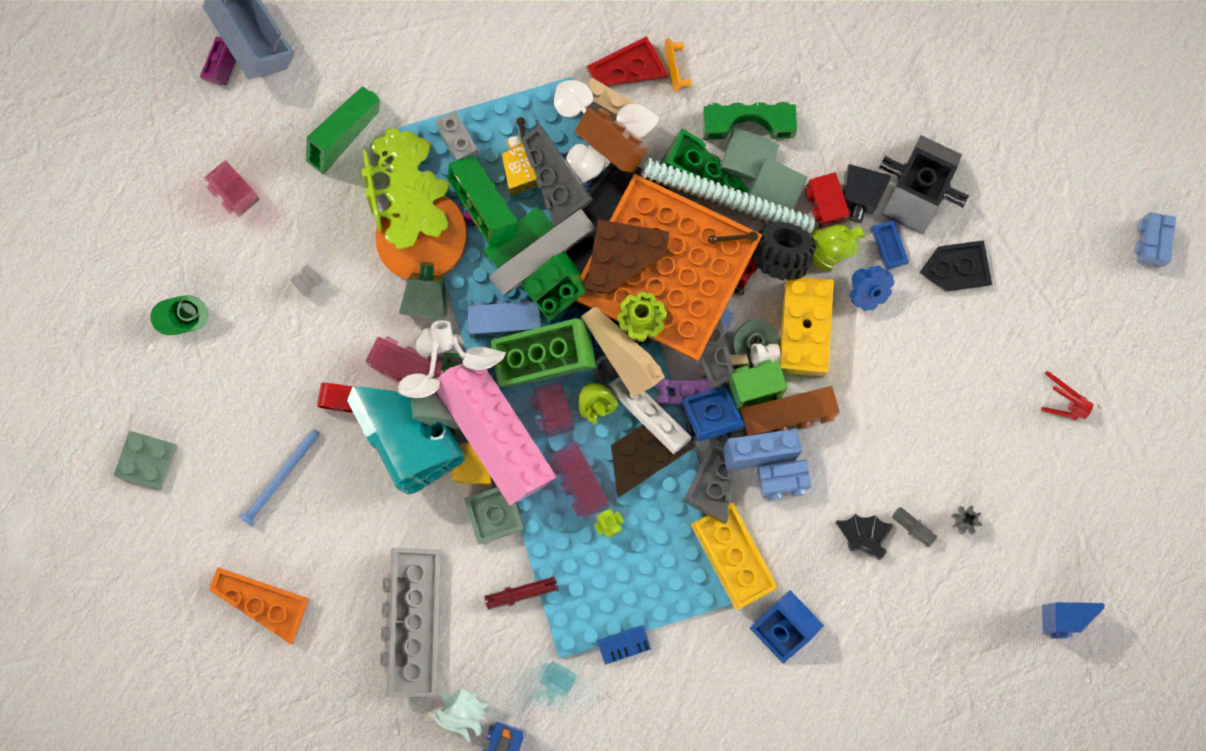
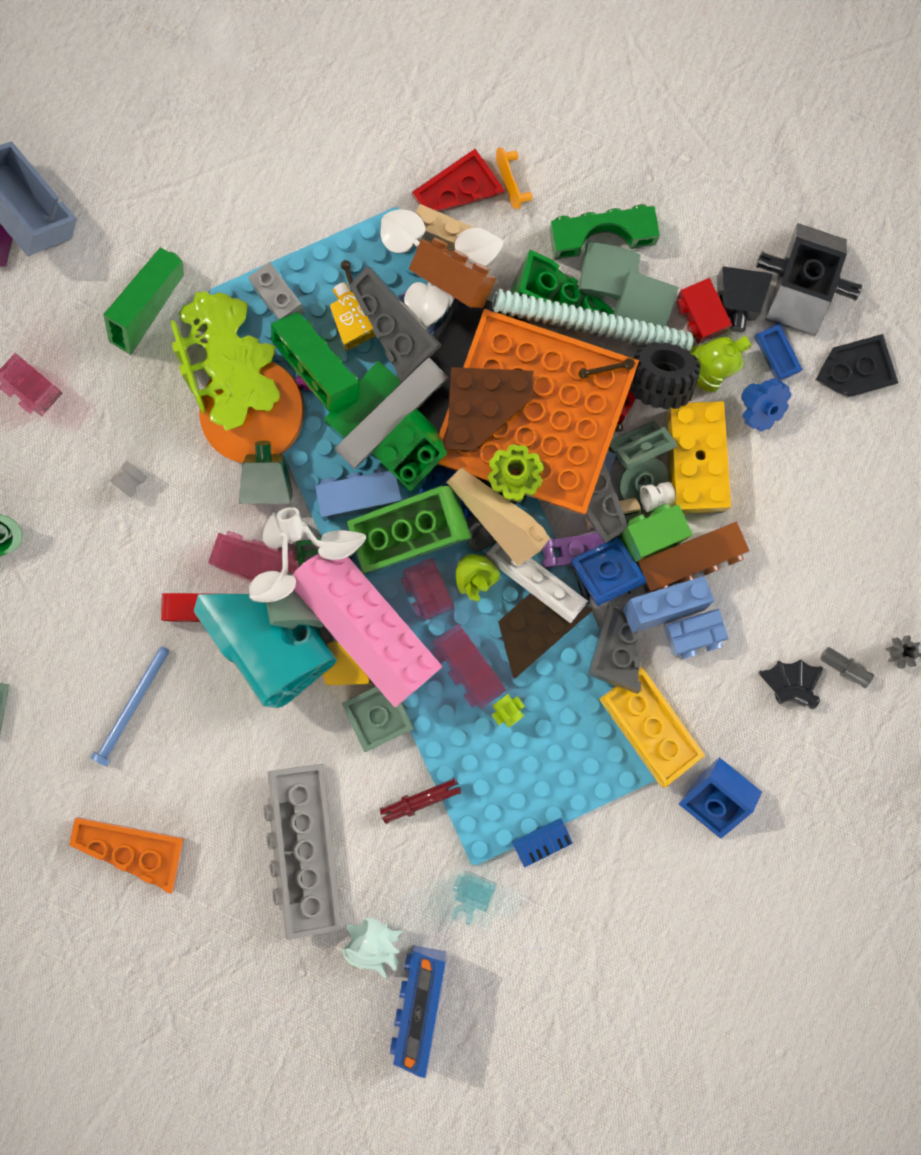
camera: 10 degrees left, 5 degrees up
none -> sand green slope [608,420,677,469]

